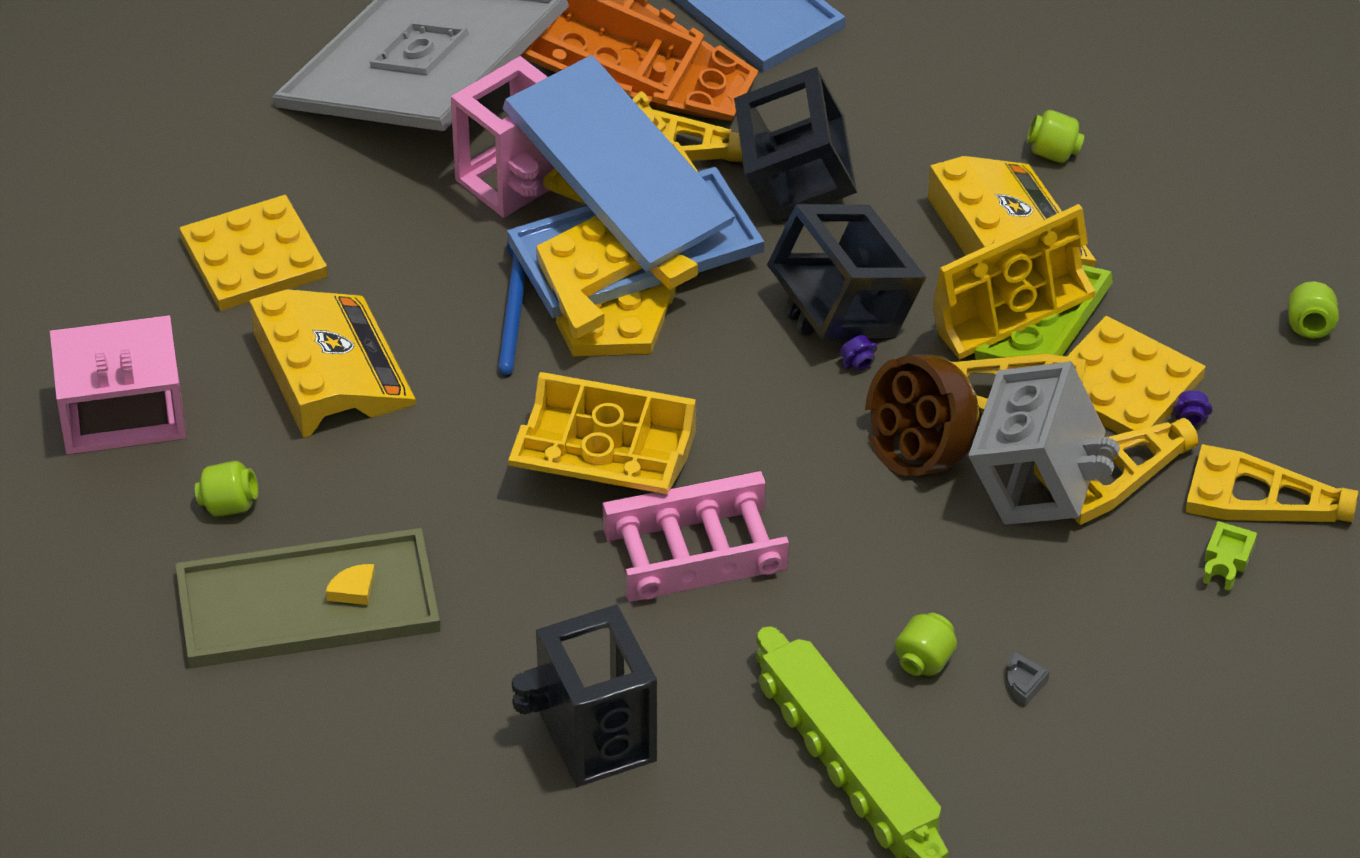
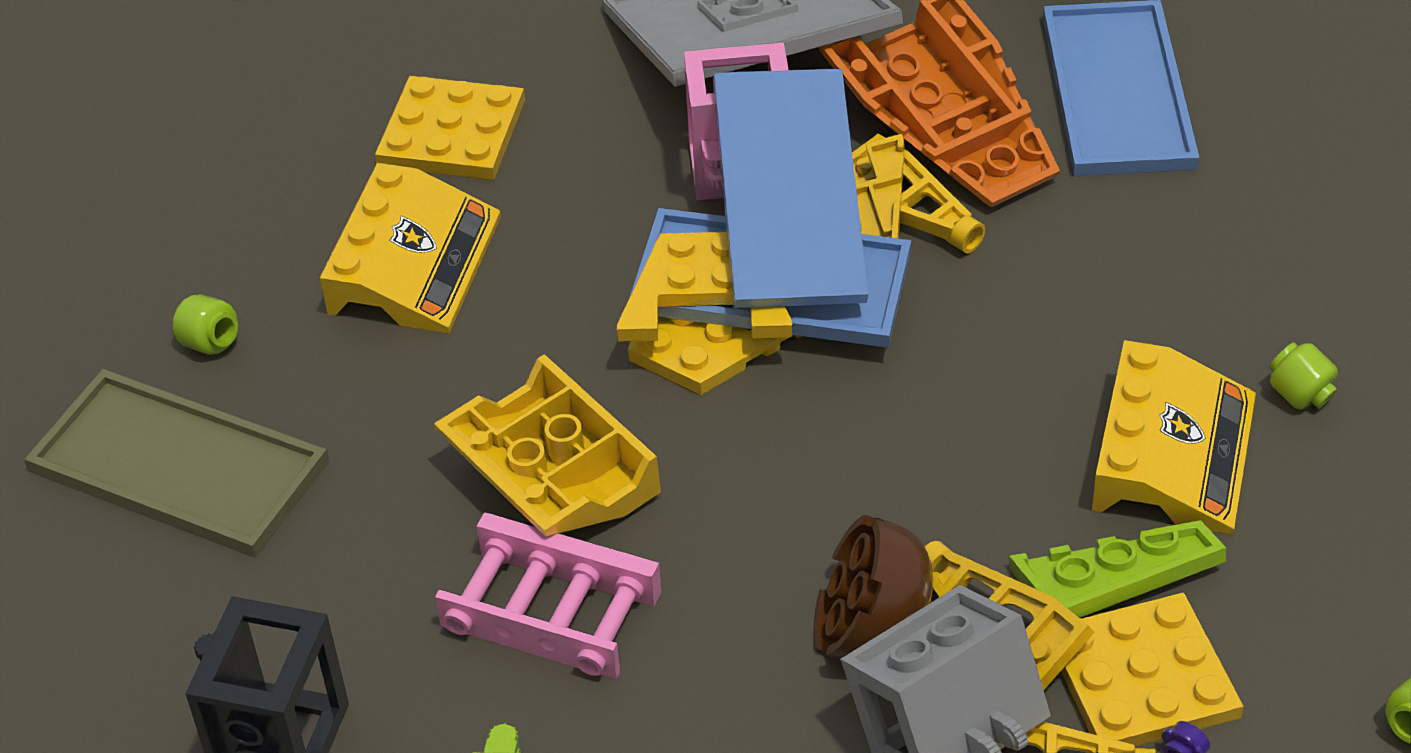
camera: 40 degrees right, 0 degrees up
bright pink piece [50,315,187,455] -> none
yellow tile [326,564,375,605] -> none
blue piece [498,227,526,375] -> none
black piece [734,67,857,223] -> none
black piece [767,204,927,339] -> none
dark purple plate [840,335,878,371] -> none
yellow piece [932,204,1095,360] -> none

